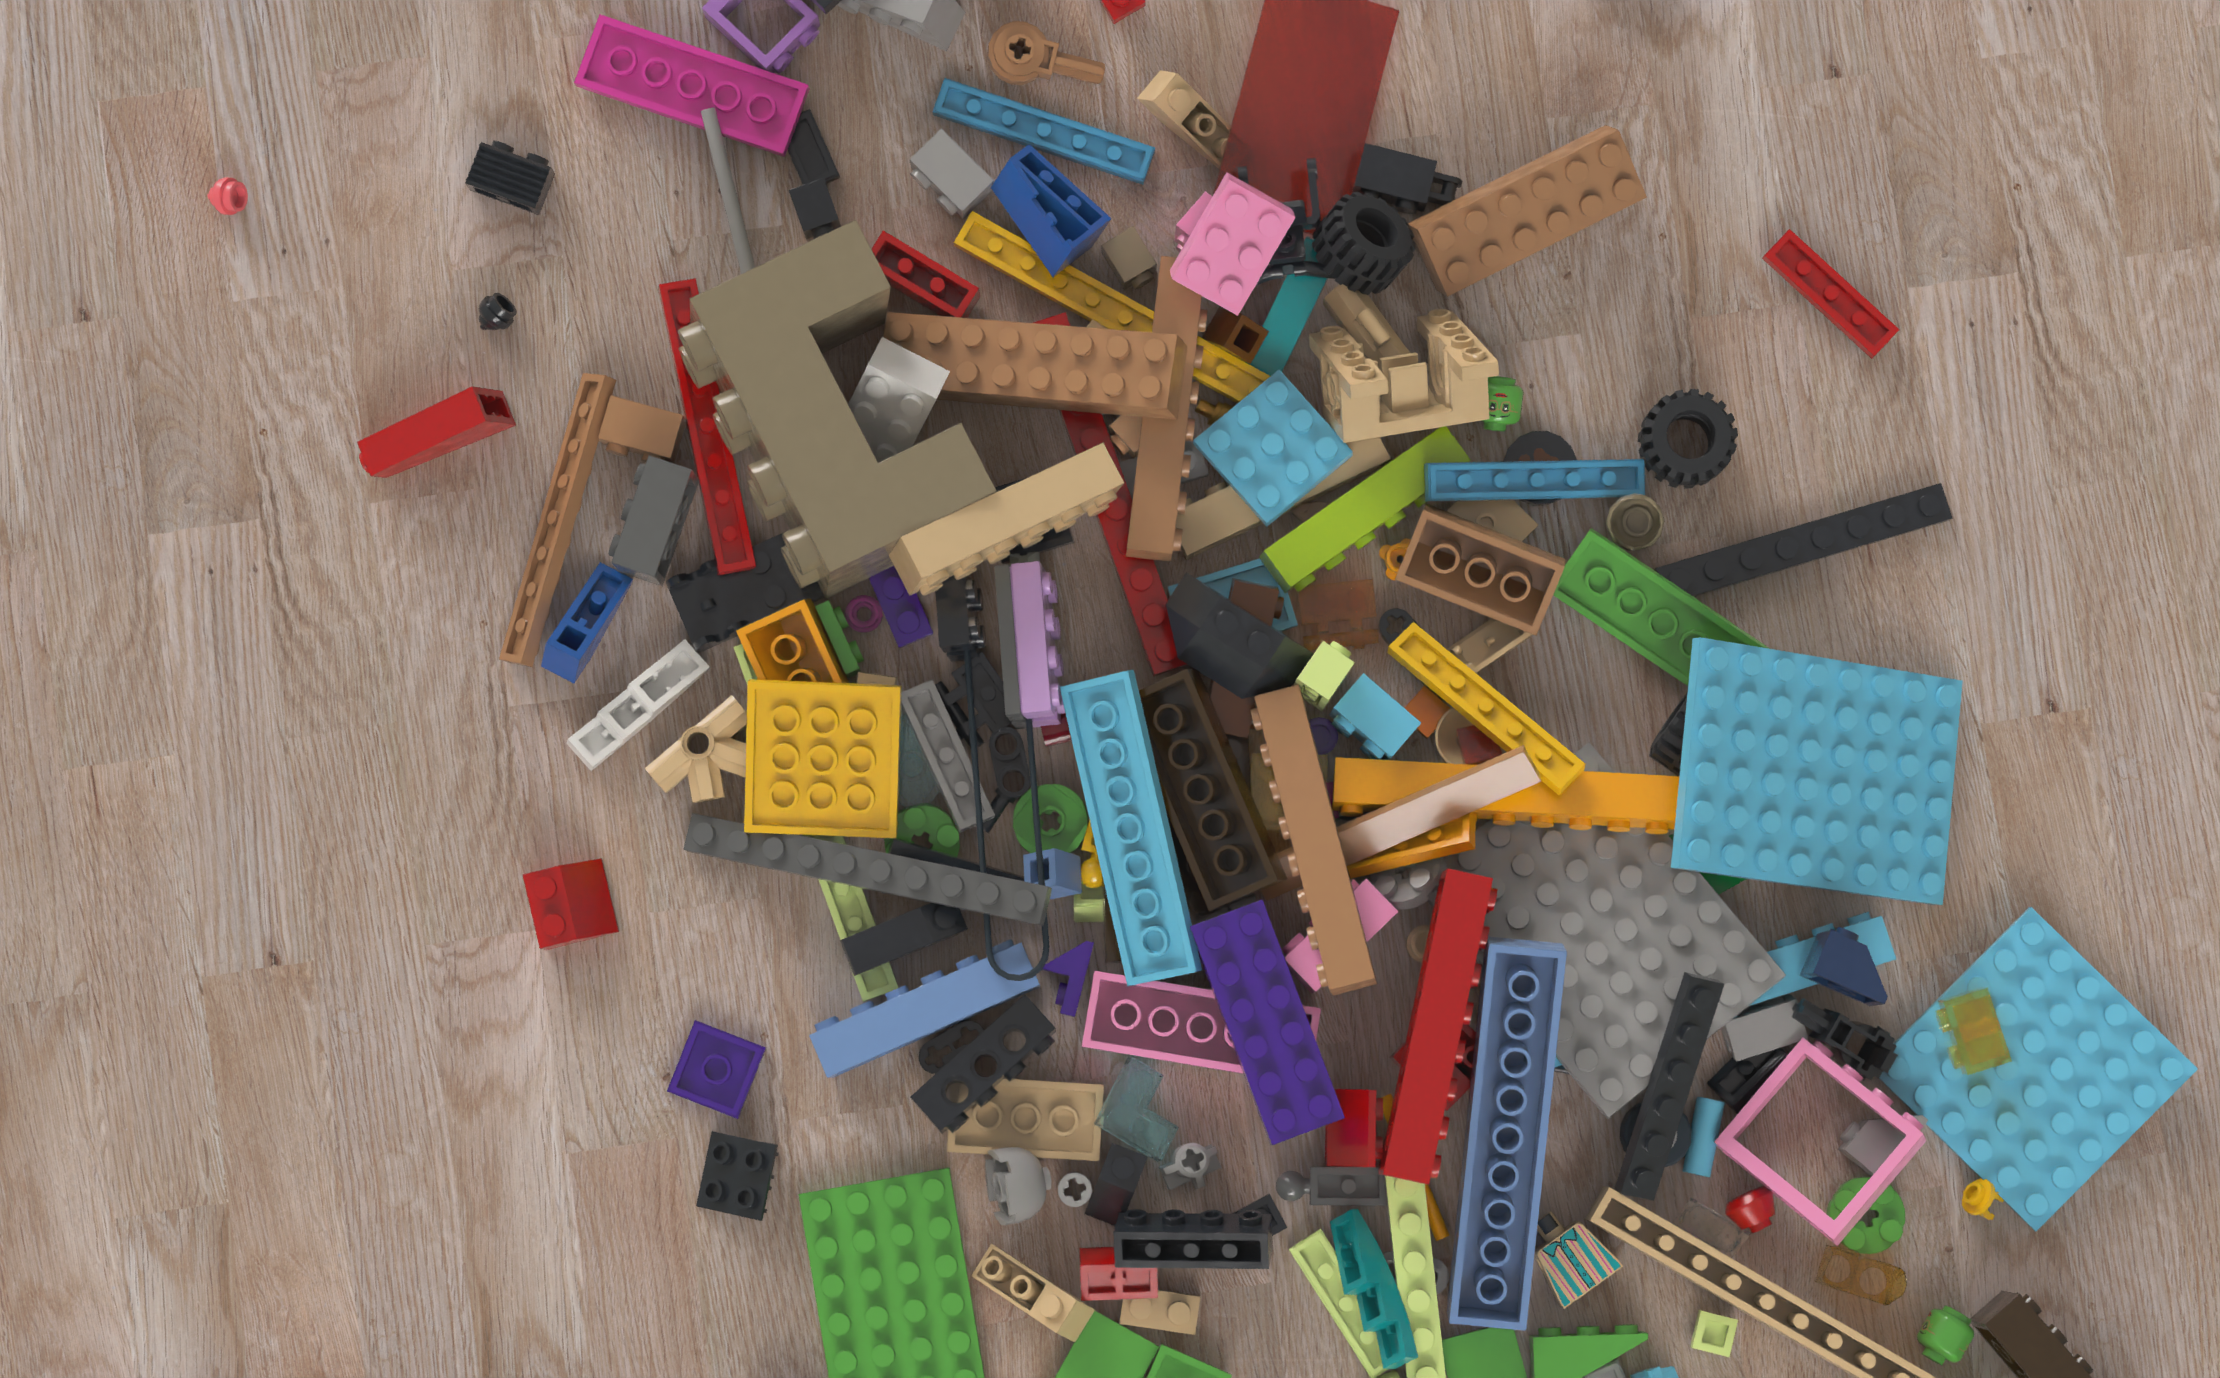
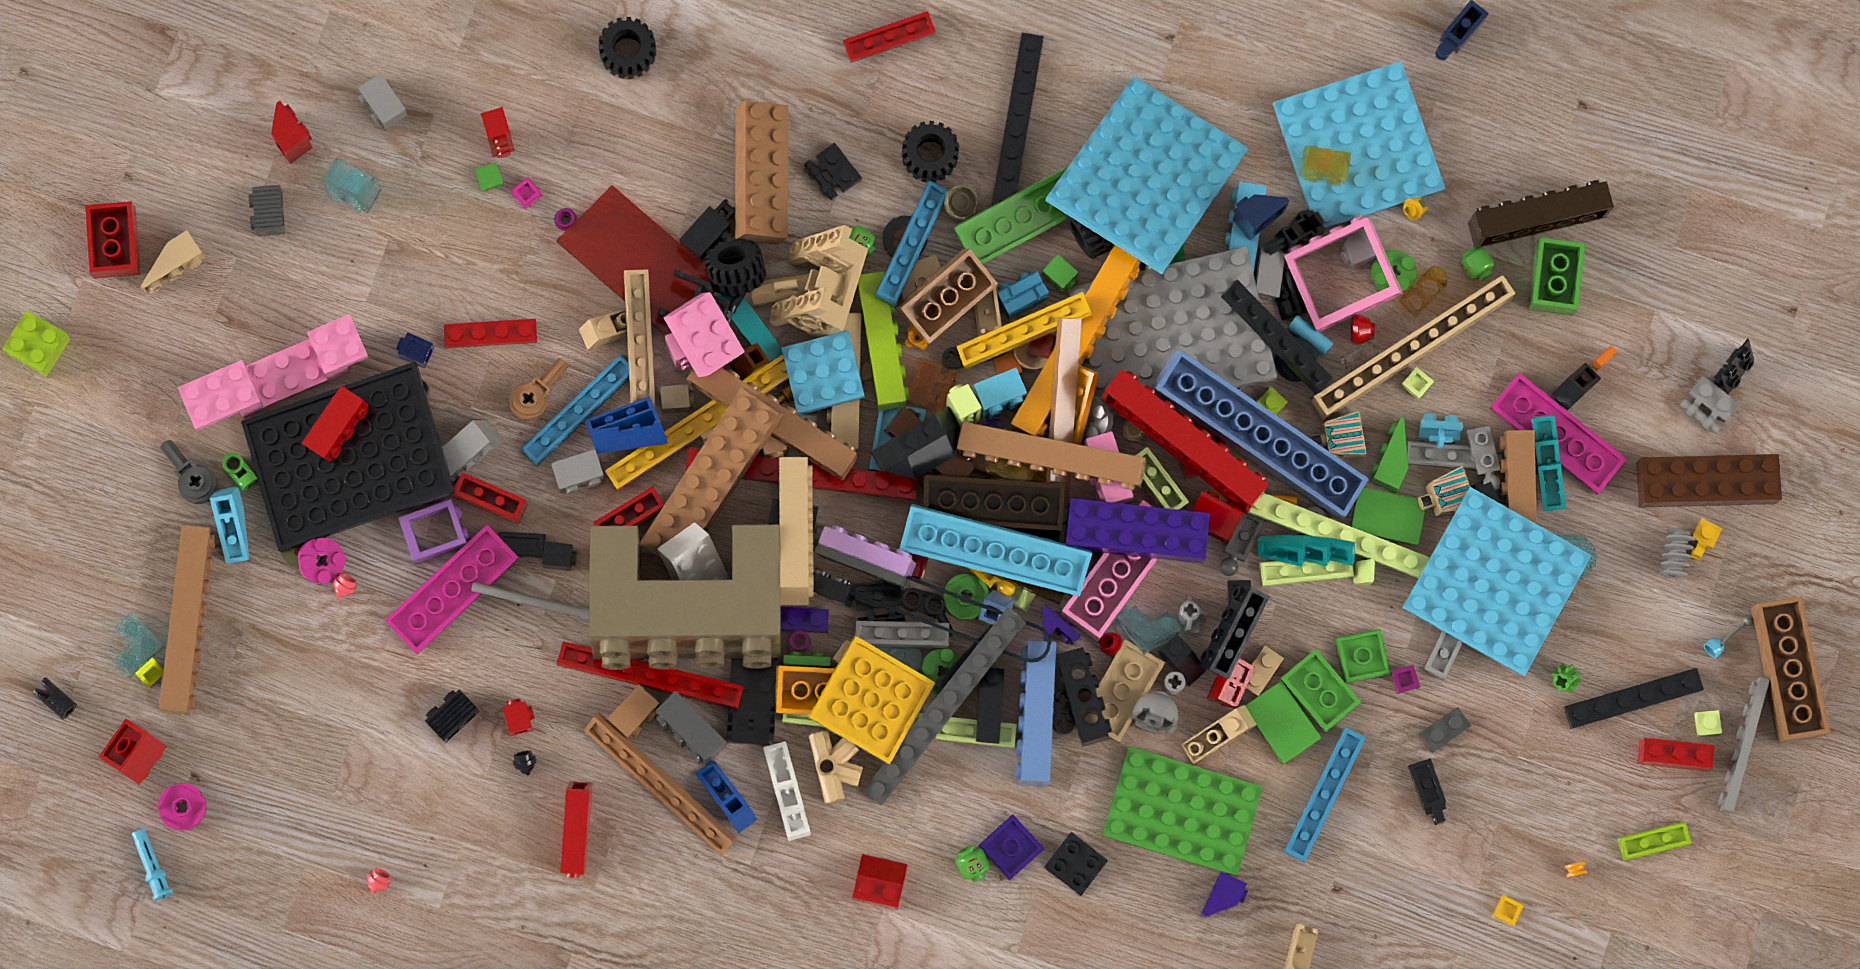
camera: 70 degrees left, 5 degrees down
none -> red brick [453,472,528,525]
none -> red brick [502,699,535,736]
none -> tan plate [624,269,655,407]
none -> black plate [804,142,862,201]
none -> bright green head [955,845,990,882]
none -> dark azure brick [997,271,1050,320]
none -> bright green brick [1041,254,1078,294]
none -> red plate [1099,632,1122,655]
none -> yellowish green brick [1135,447,1189,510]
none -> lime bracket [1256,387,1288,415]

